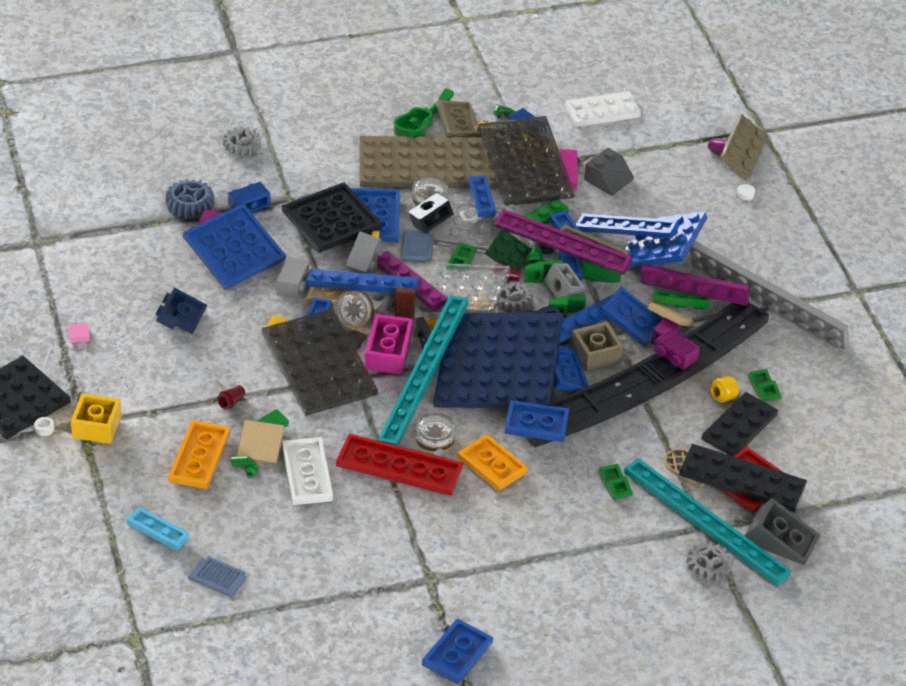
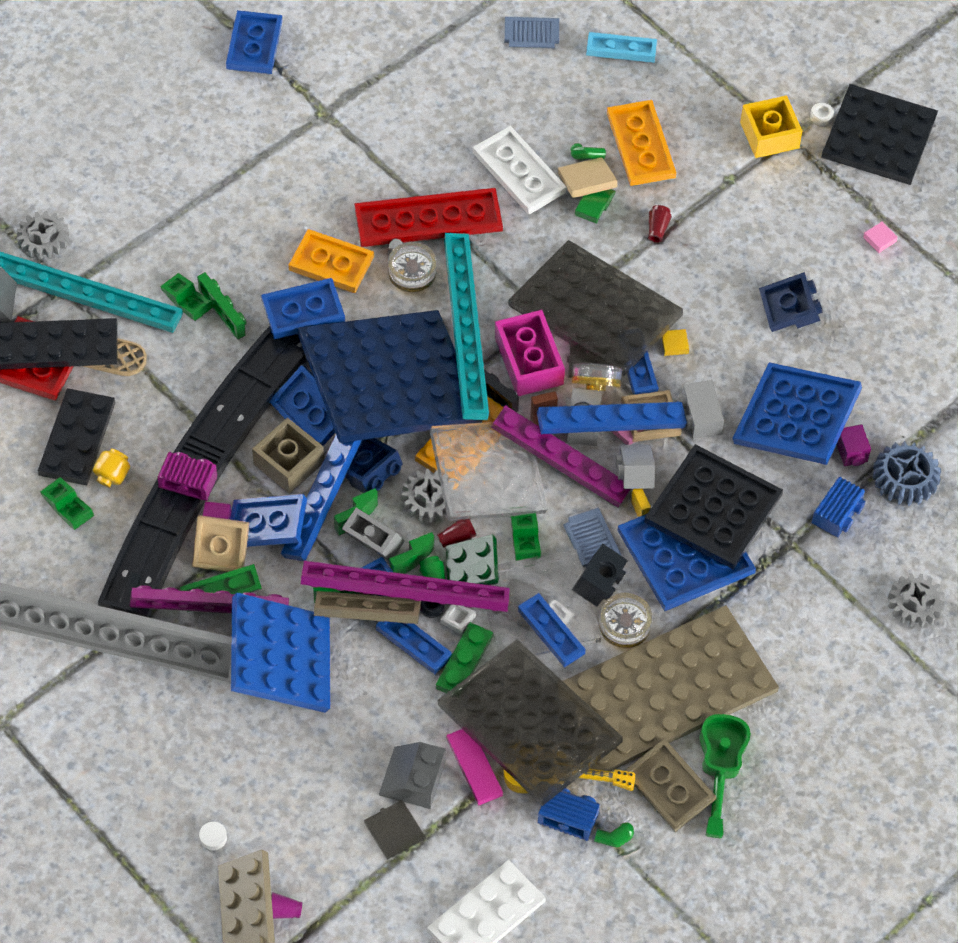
camera: 155 degrees right, 15 degrees up
plate [576,213,680,238] -> none
none -> green plate [197,272,247,340]
none -> clear smoke piece [364,800,426,860]

